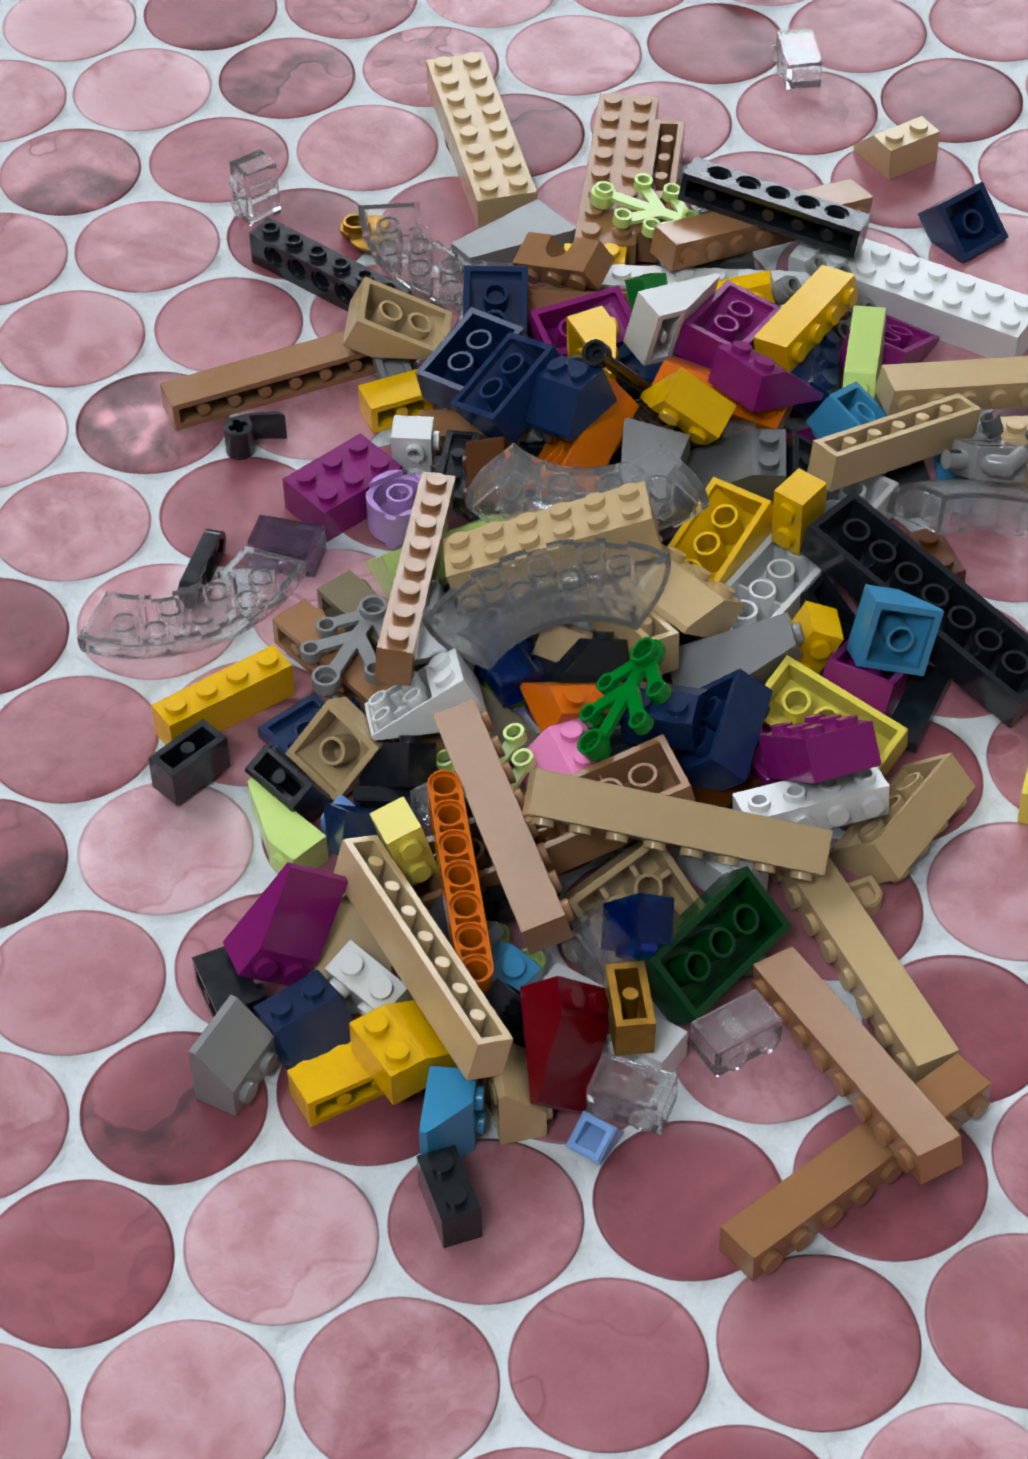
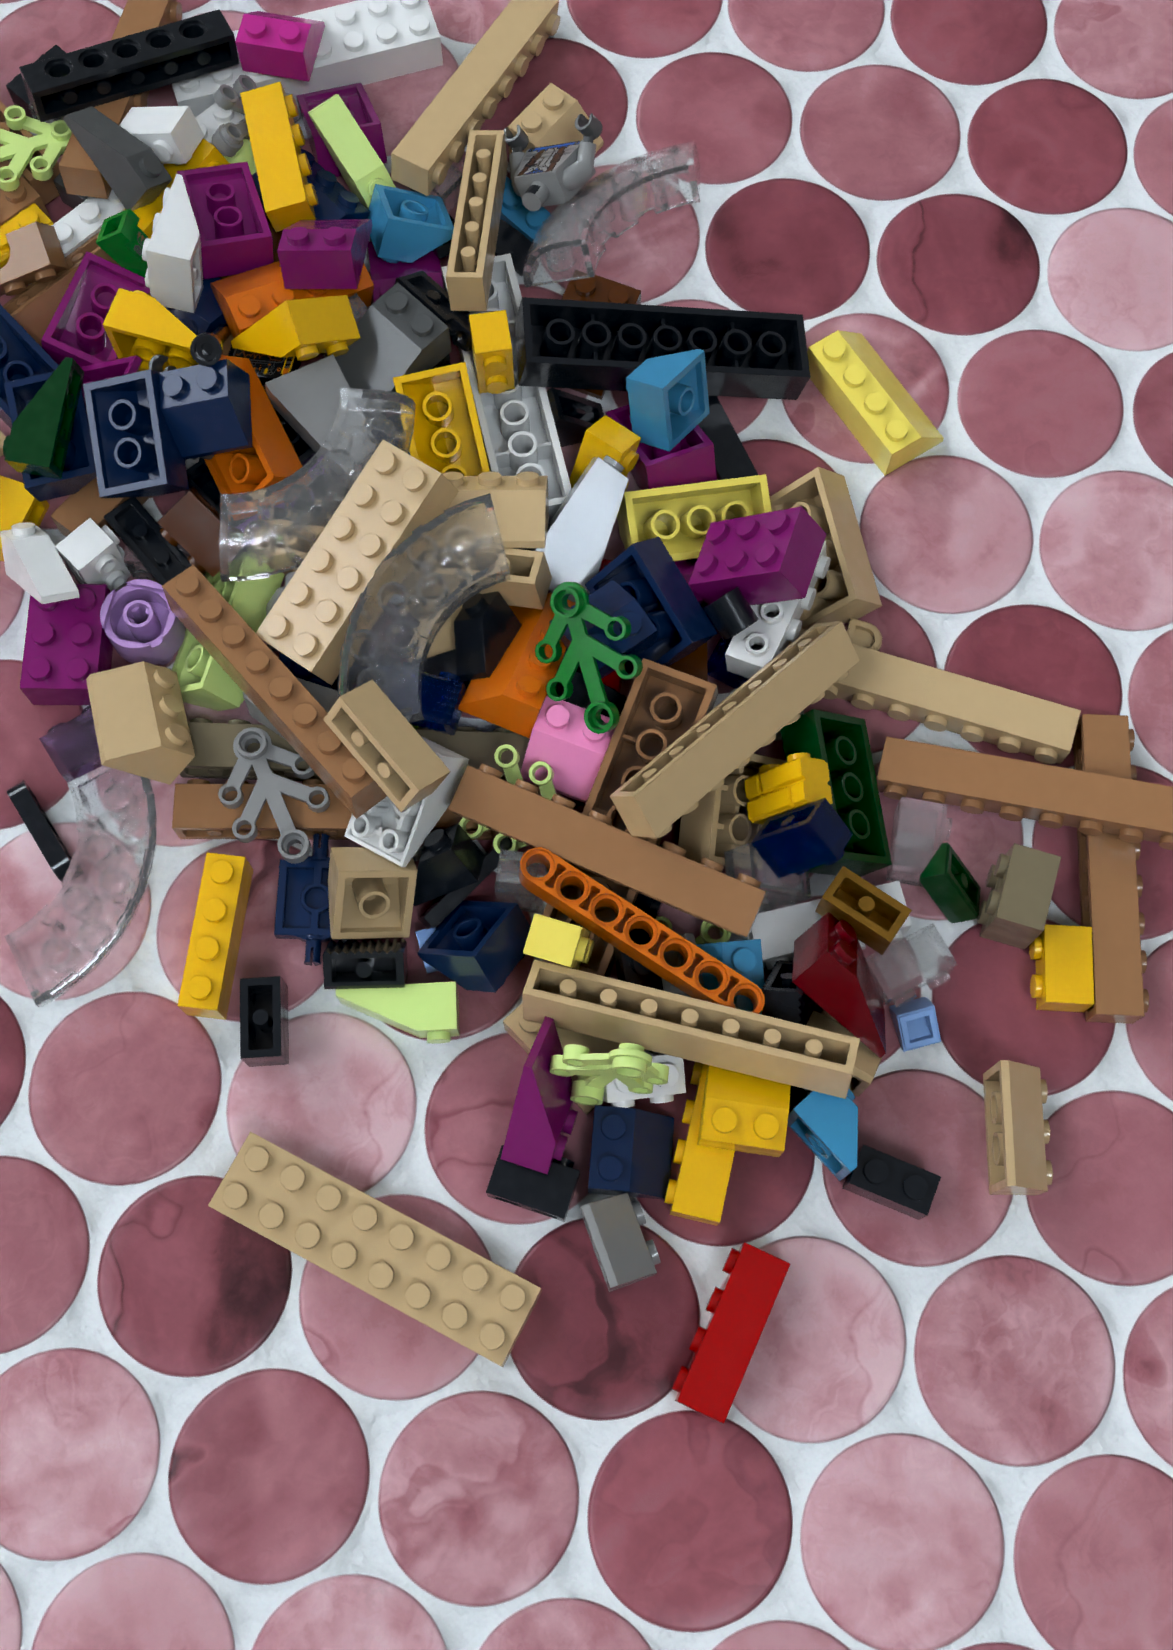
camera: 50 degrees left, 25 degrees up
none -> white slope [0,522,80,604]
none -> dark green slope [3,357,85,479]
none -> dark grey slope [63,106,172,211]
none -> tan slope [86,661,195,785]
none -> white brick [119,106,204,165]
none -> tan brick [208,1131,542,1367]
none -> dark pink slope [235,11,325,82]
none -> tan brick [323,679,451,812]
none -> yellowish green plant [549,1043,669,1106]
none -> red brick [672,1242,790,1424]
none -> black panel [703,586,758,640]
none -> yellow brick [744,752,833,826]
none -> dark green slope [919,842,981,923]
none -> dark tan brick [977,843,1061,950]
none -> tan slope [983,1060,1053,1195]
none -> yellow brick [1029,924,1094,1012]

